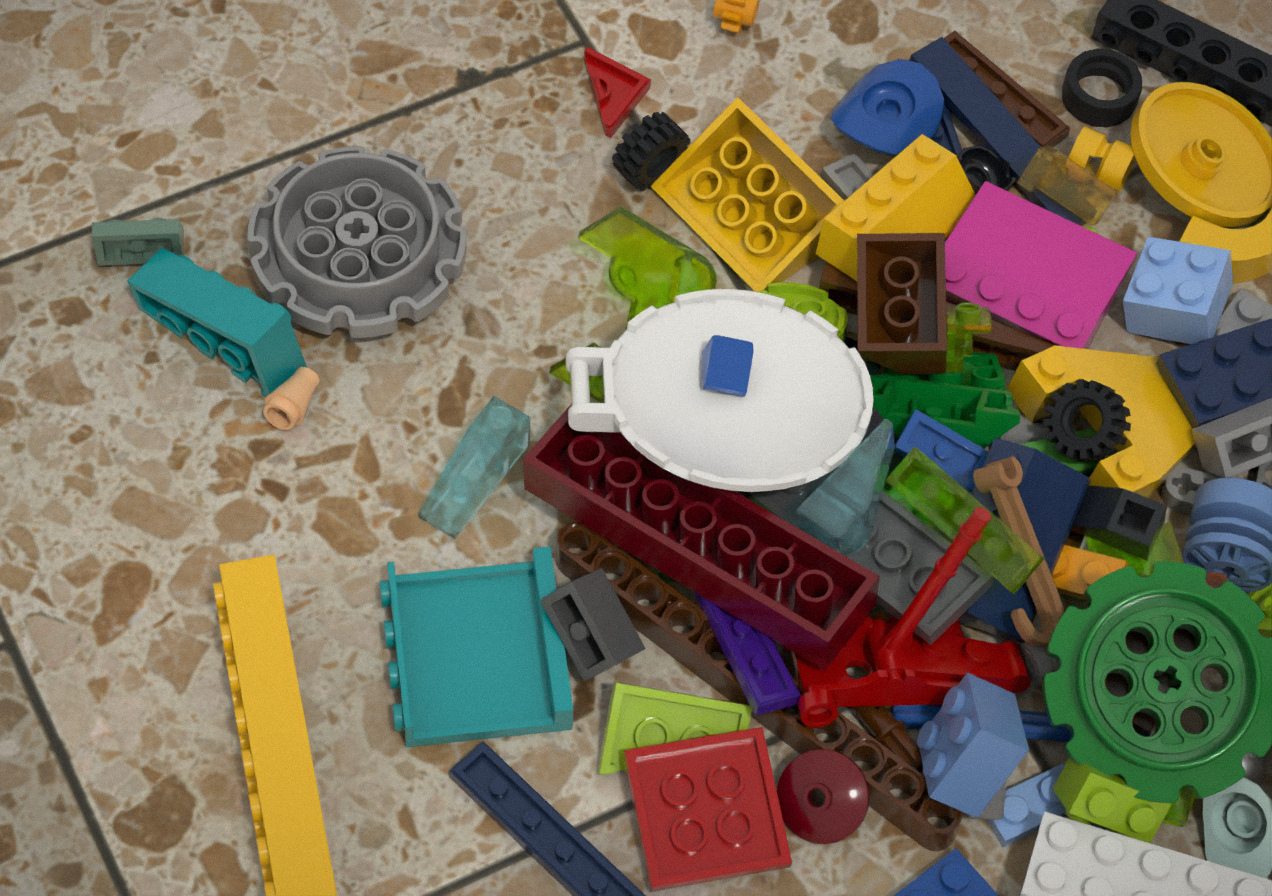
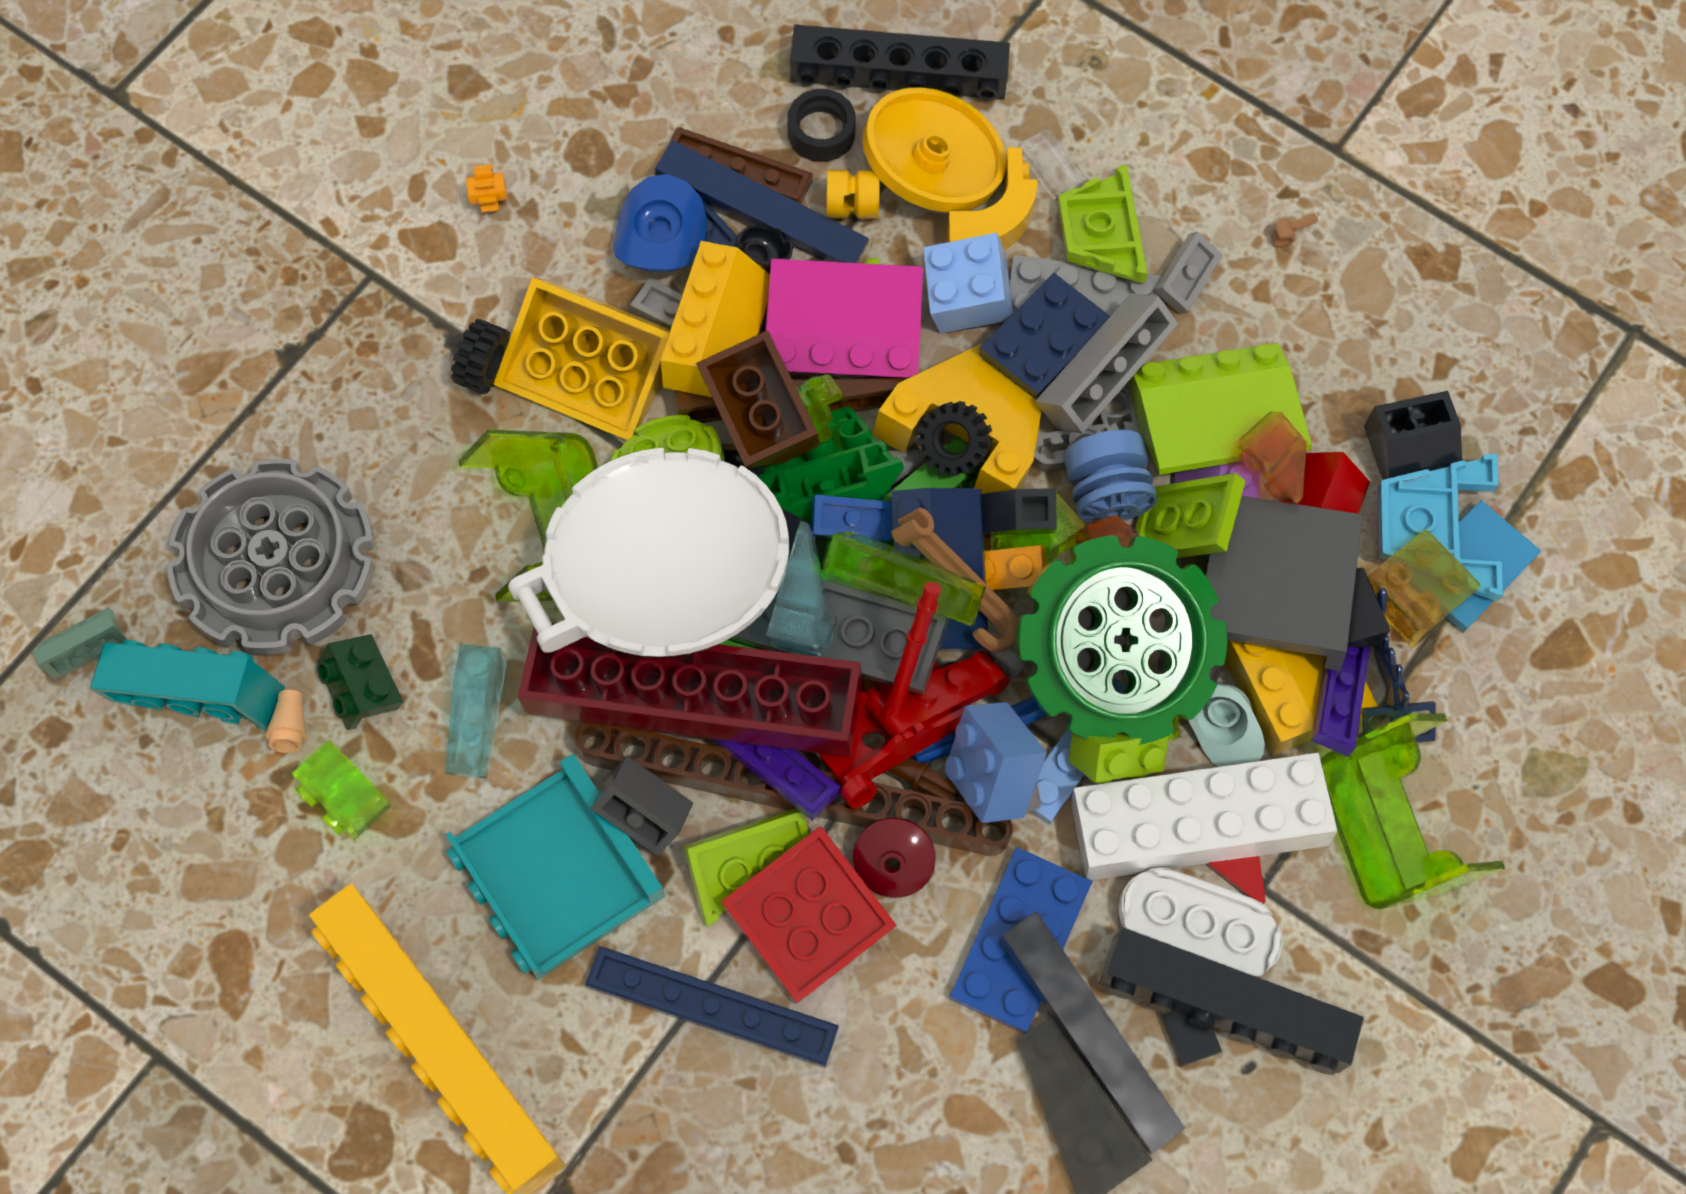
camera: 25 degrees left, 10 degrees up
red tile [584,47,651,138] -> none
blue slope [702,335,754,397] -> none
clear yellow bracket [1017,146,1117,225] -> none
none -> clear neon green brick [292,740,391,840]
none -> dark green bracket [317,634,403,730]

